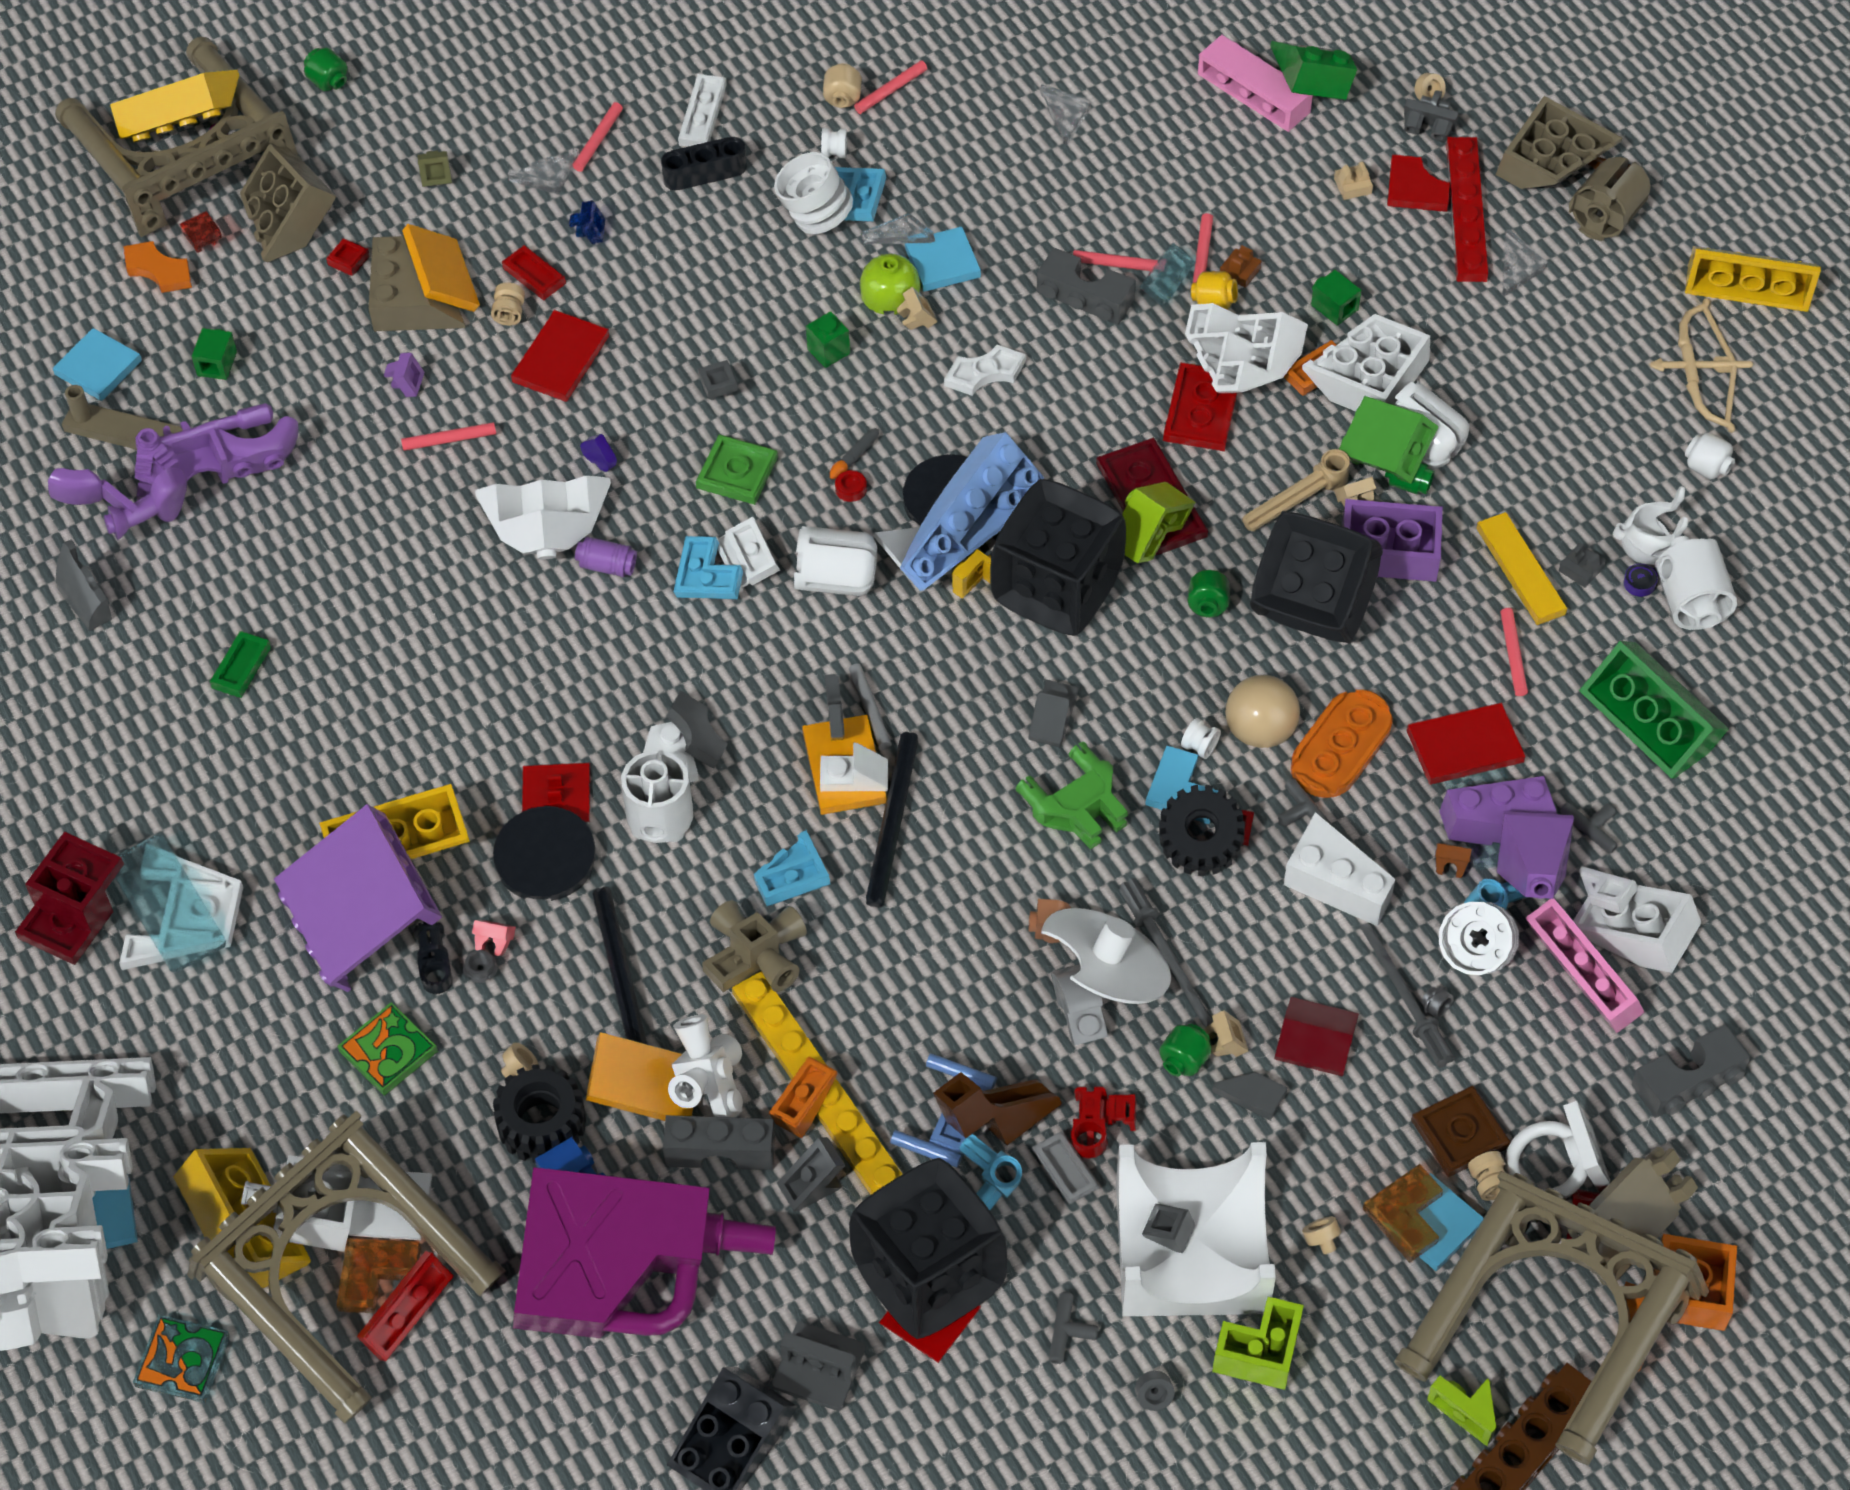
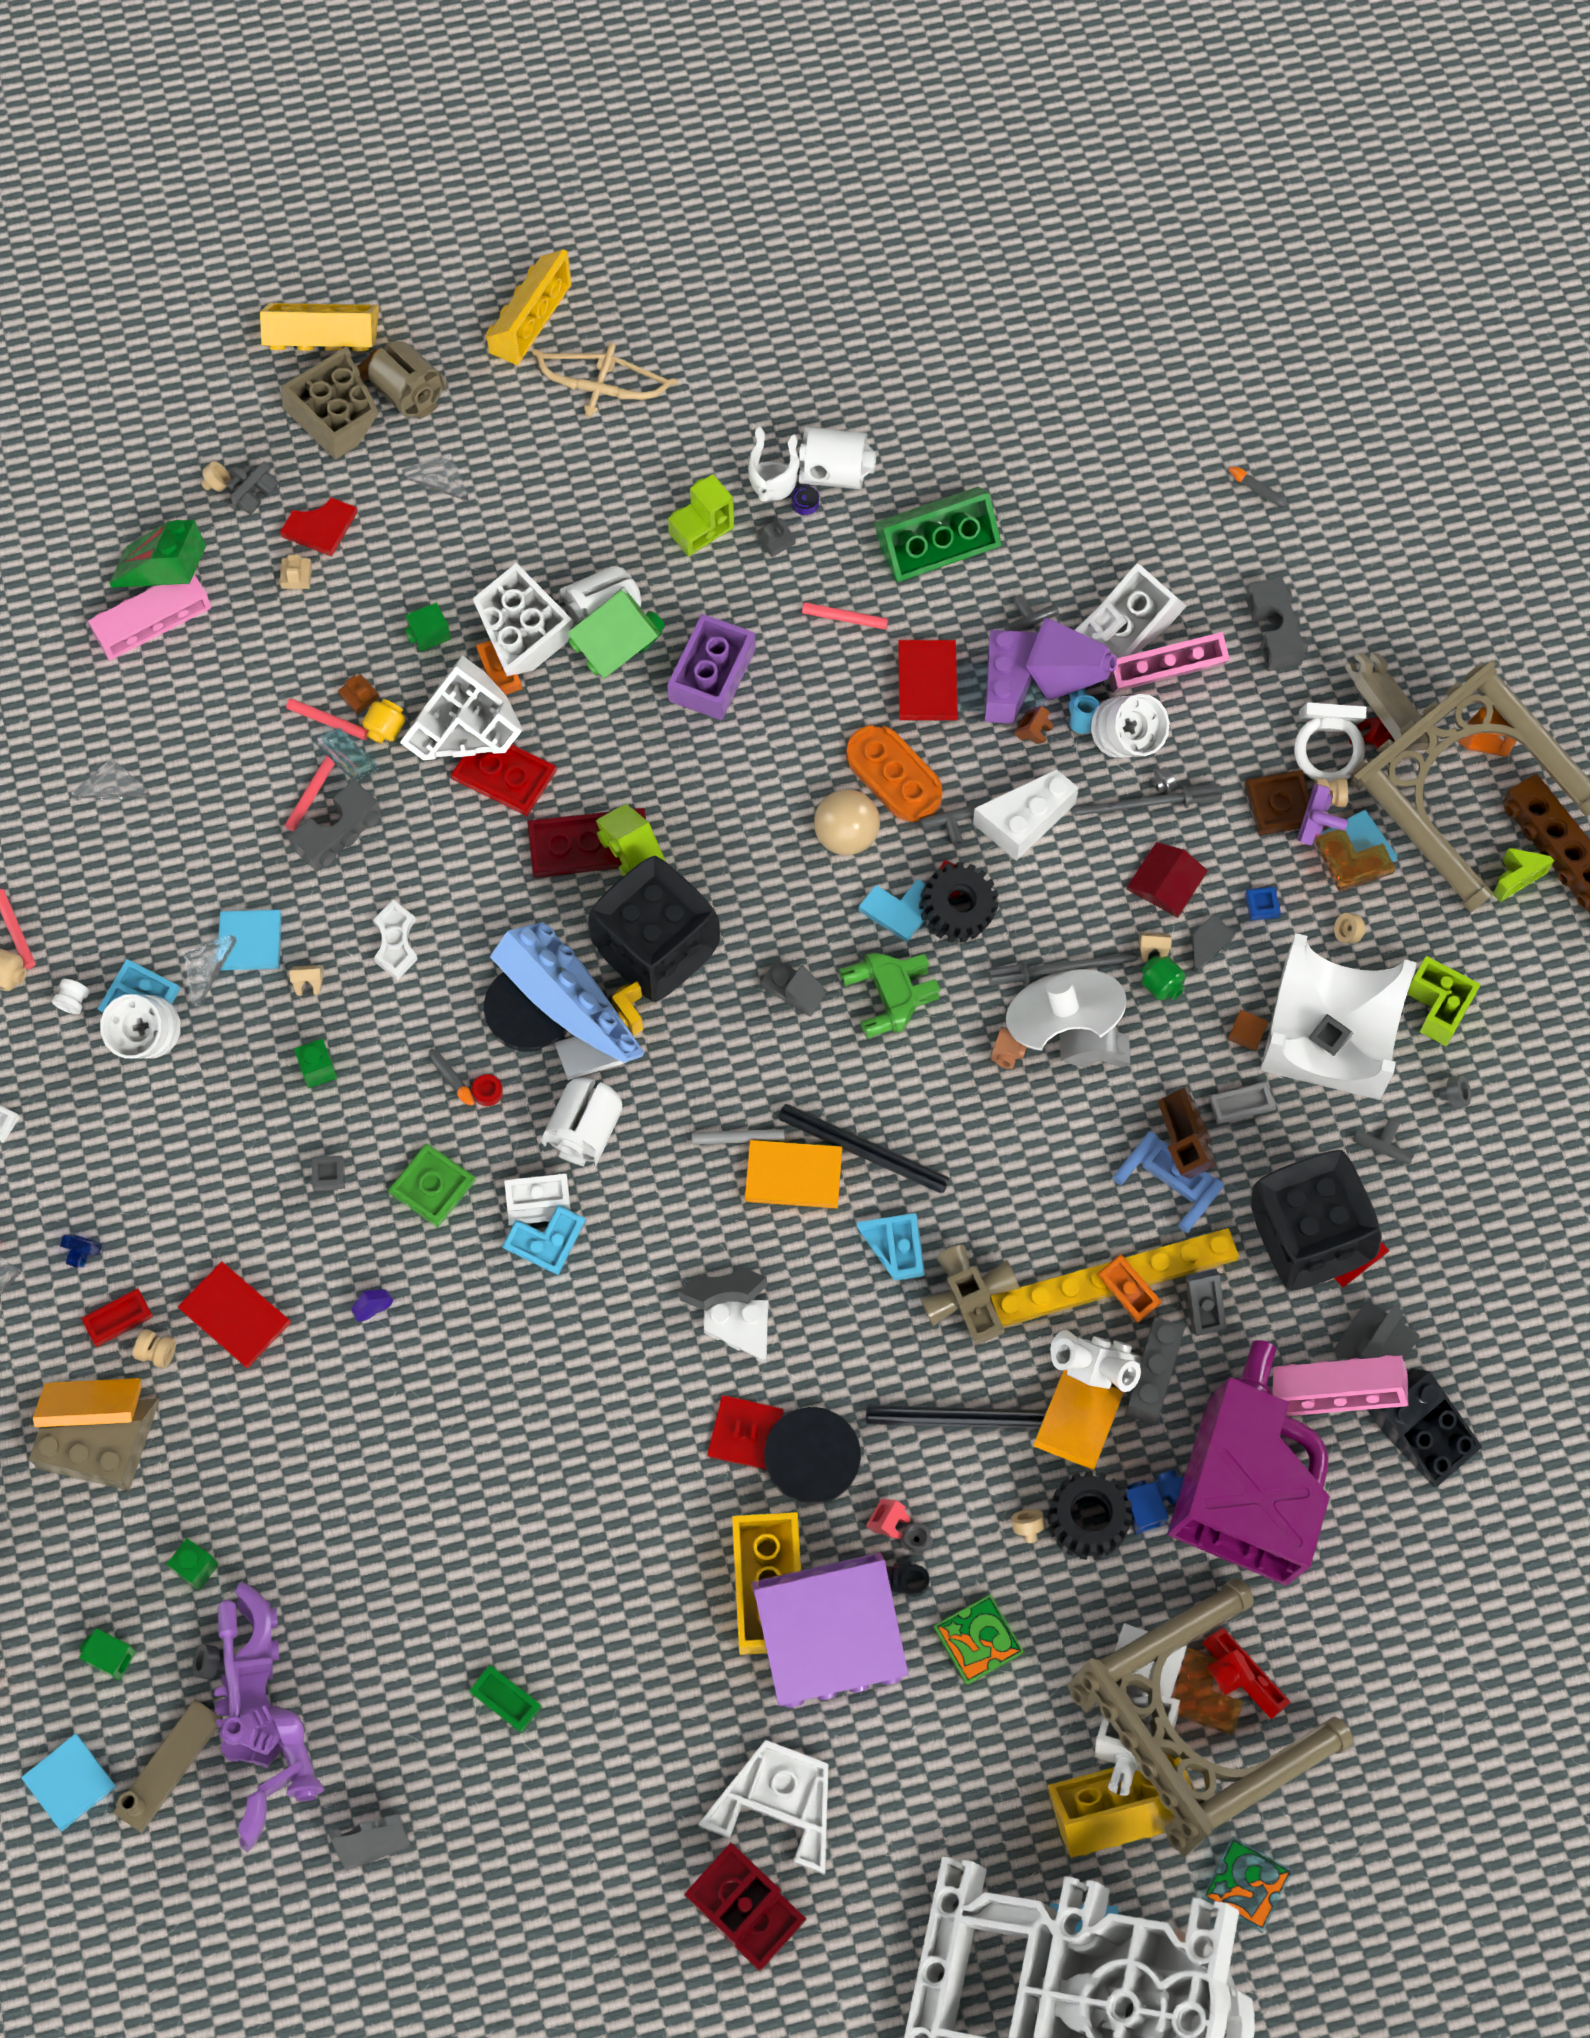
camera: 75 degrees left, 10 degrees up
clear light blue piece [115,834,226,972] -> none
red tile [326,238,370,276] -> none
medium lavender tile [384,353,425,397] -> none
coral bar [401,422,496,451] -> none
white brick [475,476,611,560] -> none
medium lavender head [575,536,637,577] -> none
white cylinder [621,750,693,843] -> none
black beam [661,137,747,190] -> none
white slope [820,743,888,791] -> none
dark grey tile [825,674,845,741] -> none
lime cylinder [860,253,921,315] -> none
medium azure axle [959,1134,1022,1210] -> none
red piece [1071,1087,1137,1159] -> none
white wheel [1181,718,1221,759] -> none
green head [1187,570,1231,618] -> none
tan axle [1242,449,1350,531] -> none
black piece [1250,511,1383,644] -> none
tan tile [1334,477,1376,505] -> none
red plate [1446,137,1488,282] -> none
yellow tile [1476,512,1567,625] -> none
orange brick [1654,1234,1737,1331] -> none
white head [1685,432,1735,480] -> none
none -> green brick [166,1538,219,1591]
none -> yellow slope [260,303,379,352]
none -> lime brick [668,474,734,557]
none -> red plate [1207,1648,1255,1696]
none -> dark orange tile [1228,1010,1269,1051]
none -> blue tile [1245,887,1281,921]
none -> bright pink brick [1273,1355,1408,1416]
none -> medium lavender plate [1297,783,1348,846]

